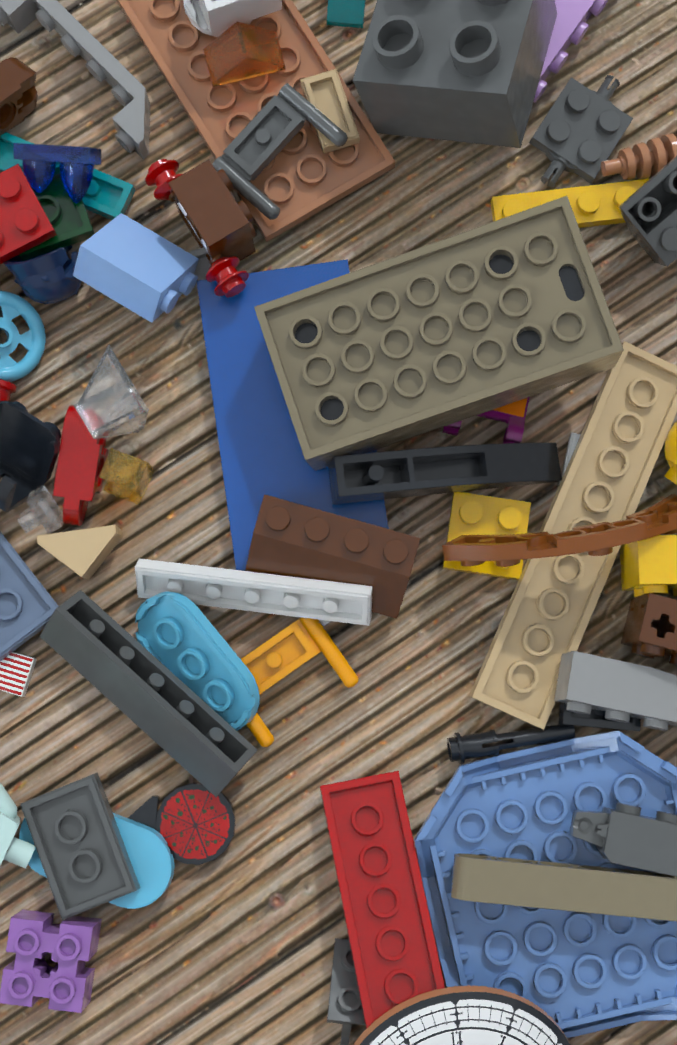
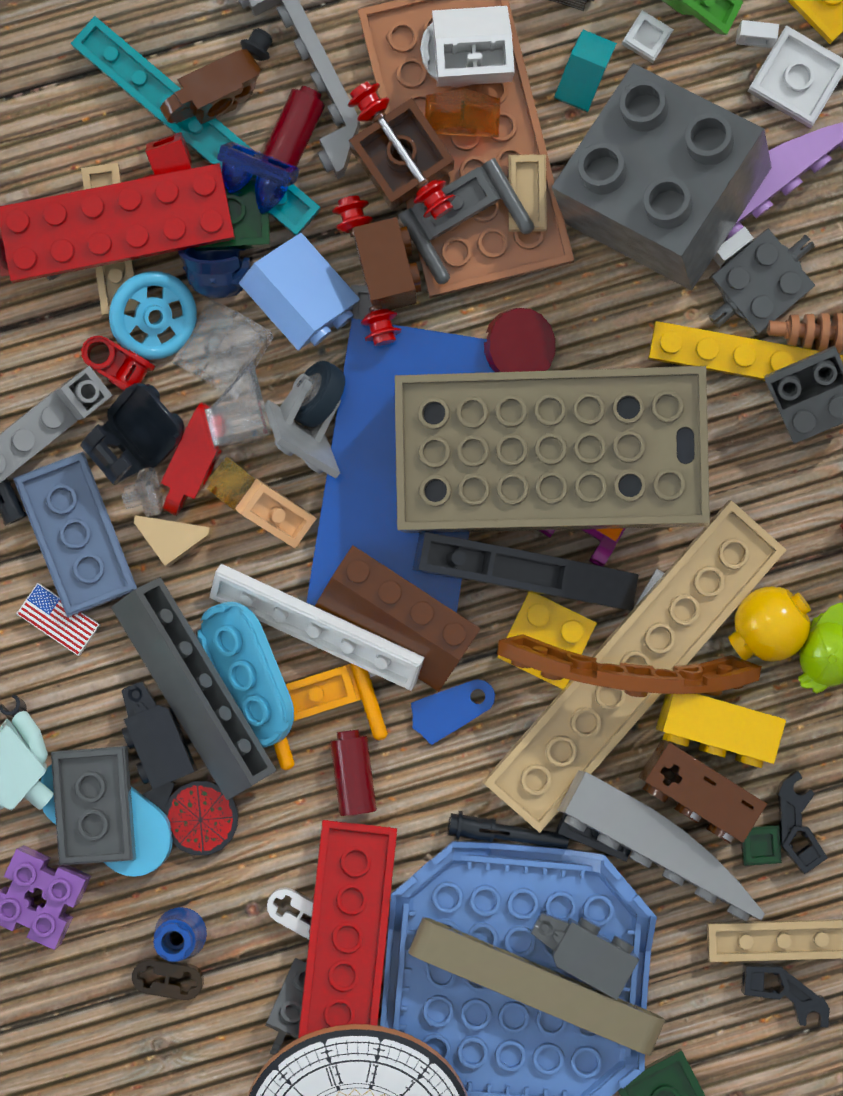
camera: 20 degrees right, 5 degrees up
none -> black hinge [121,681,198,789]
none -> dark brown beam [132,958,204,1000]
none -> blue plant [153,907,207,962]
none -> clear slope [172,299,274,400]
none -> light nougat plate [235,478,317,548]
none -> black piece [240,28,273,61]
none -> dark red brick [261,86,325,173]
none -> light grey plate [264,361,345,479]
none -> white beam [267,887,313,939]
none -> dark red brick [330,729,377,816]
none -> reddish brown brick [348,81,456,220]
none -> blue piece [411,679,495,745]
none -> dark red tile [484,308,556,372]
none -> white tile [713,227,754,267]

